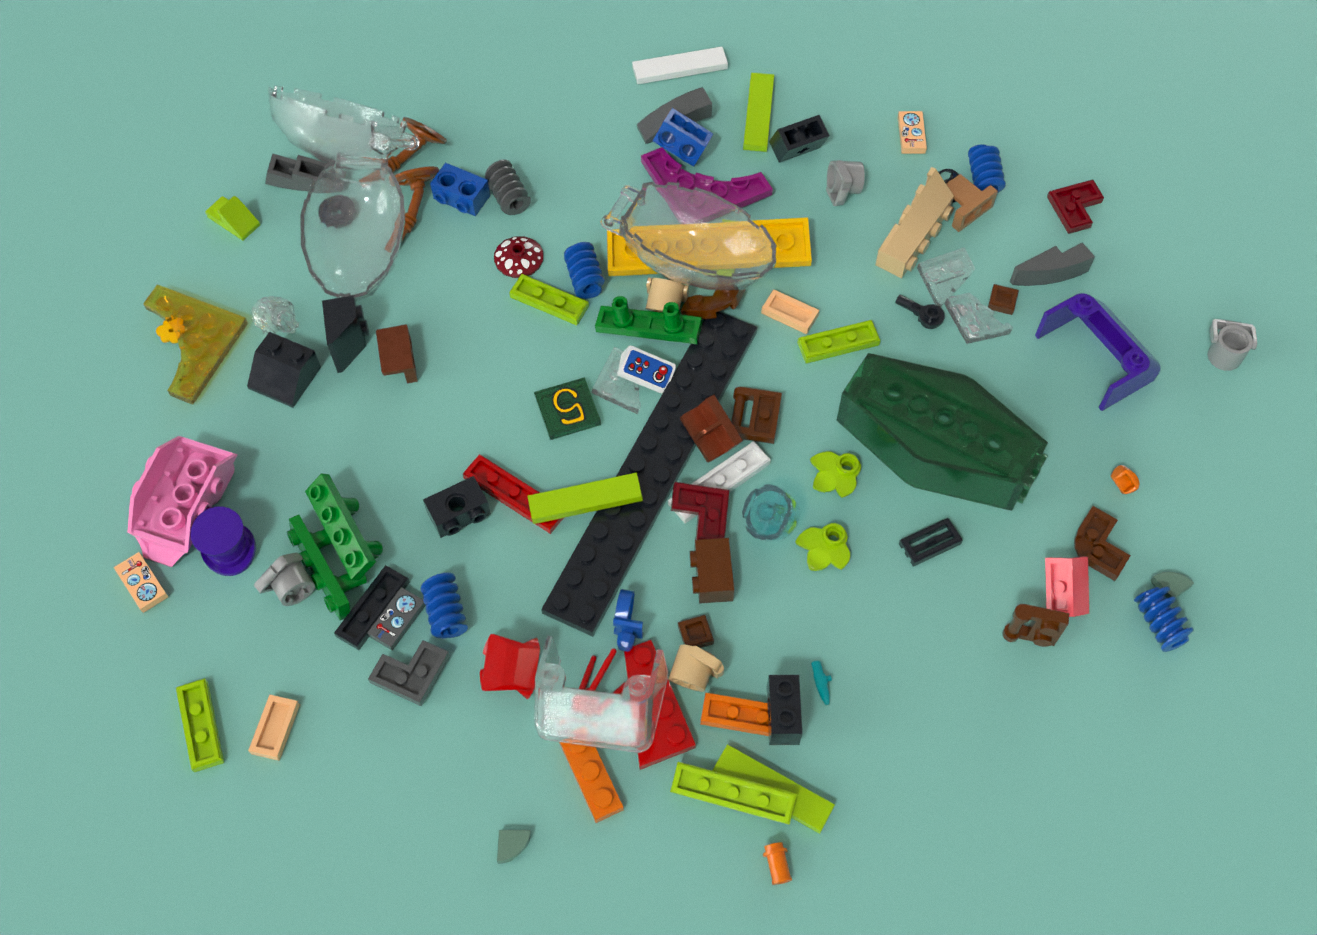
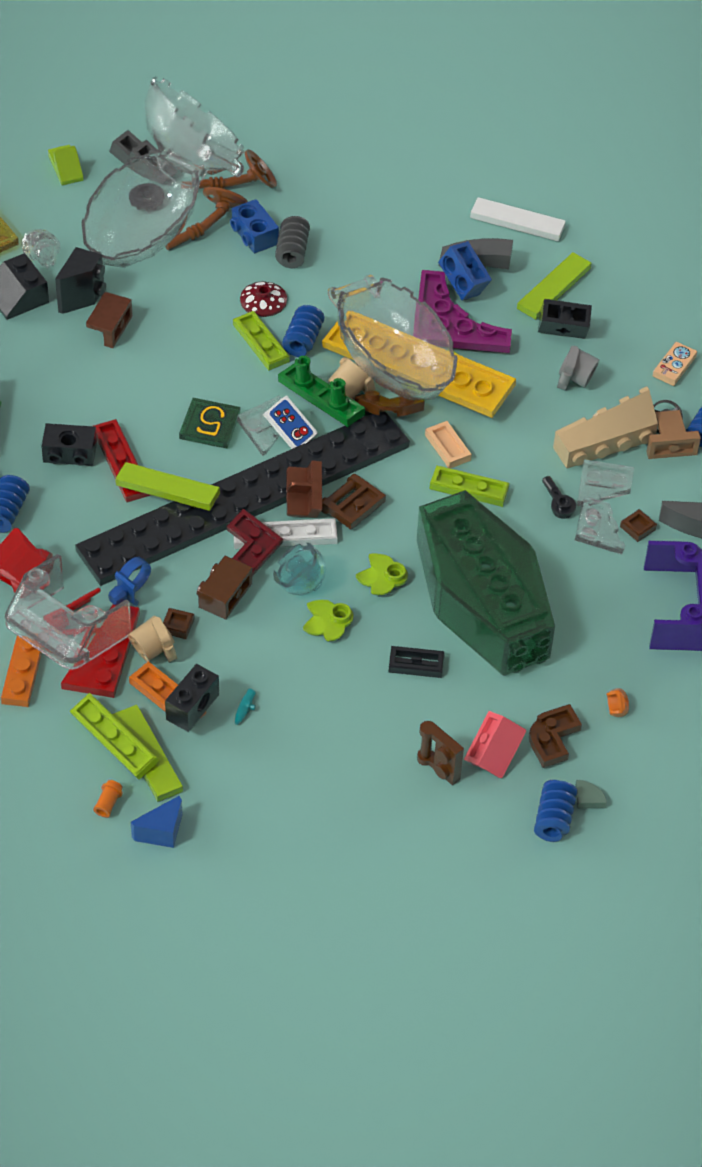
camera: 30 degrees right, 10 degrees down
none -> blue slope [131,796,183,848]

